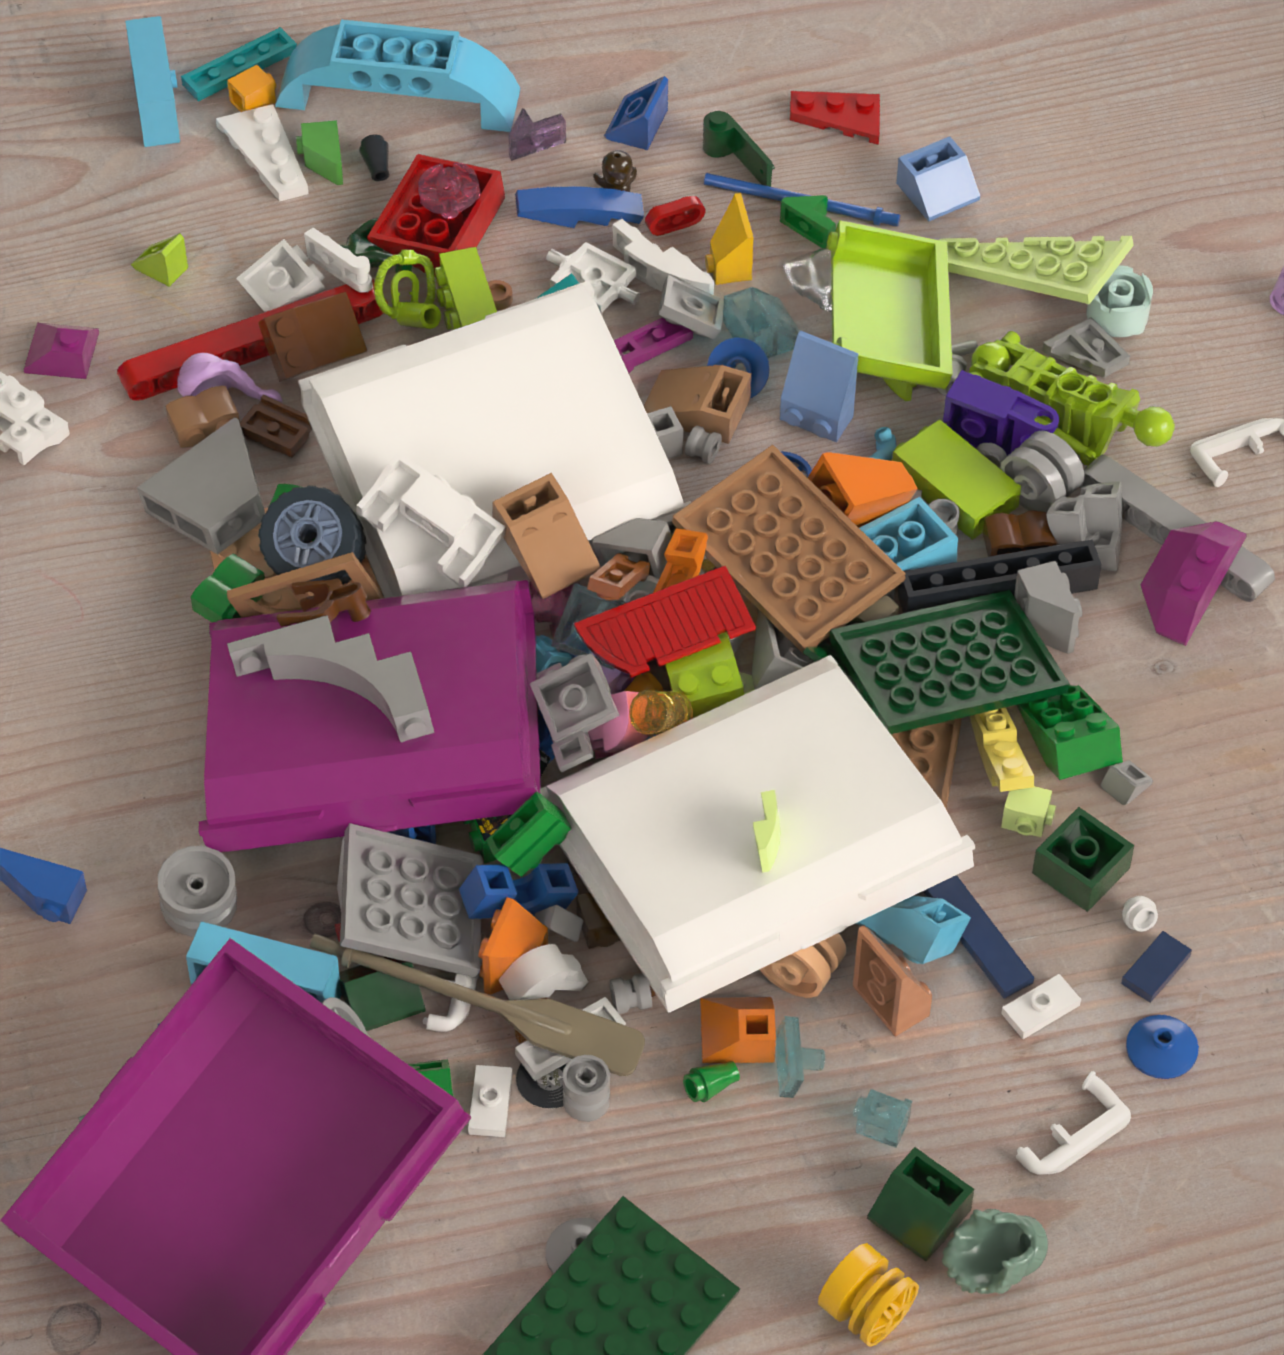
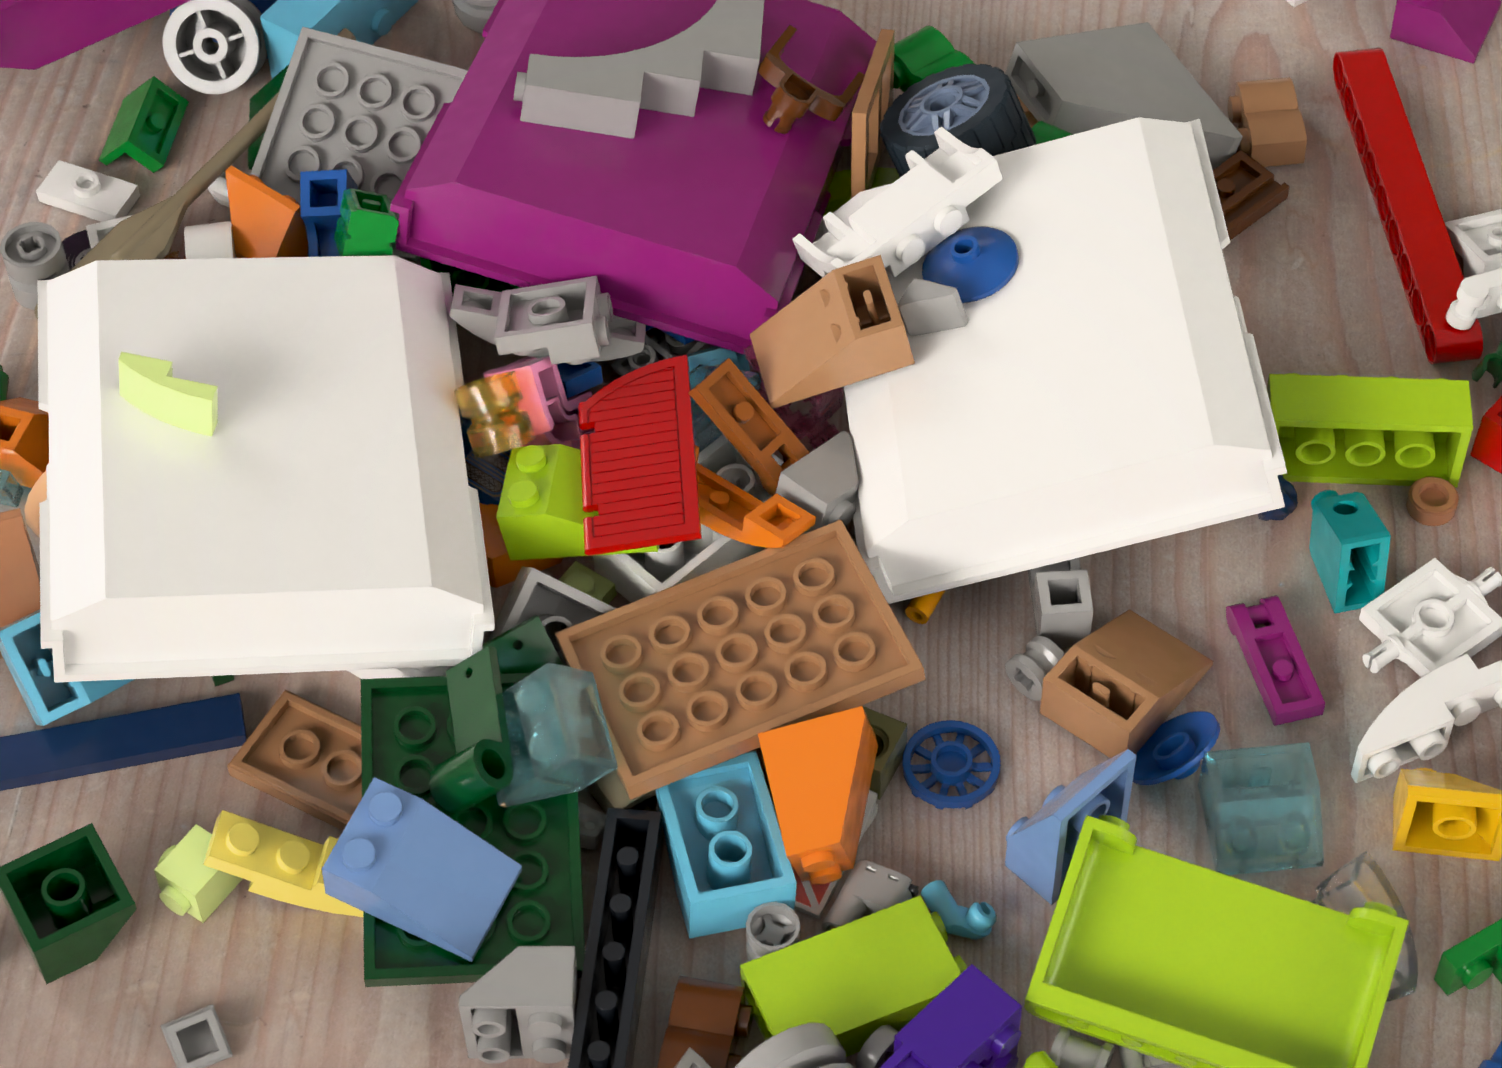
camera: 110 degrees right, 0 degrees up
lavender hair [177,353,283,403] -> none
reddish brown slope [258,292,368,382] -> none
lime piece [374,250,441,329] -> none
light grey plate [658,275,725,340] -> none
green slope [1017,685,1123,780] -> none
none -> medium blue slope [322,777,522,962]
none -> dark green door [429,646,513,813]
none -> clear light blue slope [496,662,618,807]
none -> light grey slope [898,278,968,336]
none -> blue dish [922,227,1019,303]

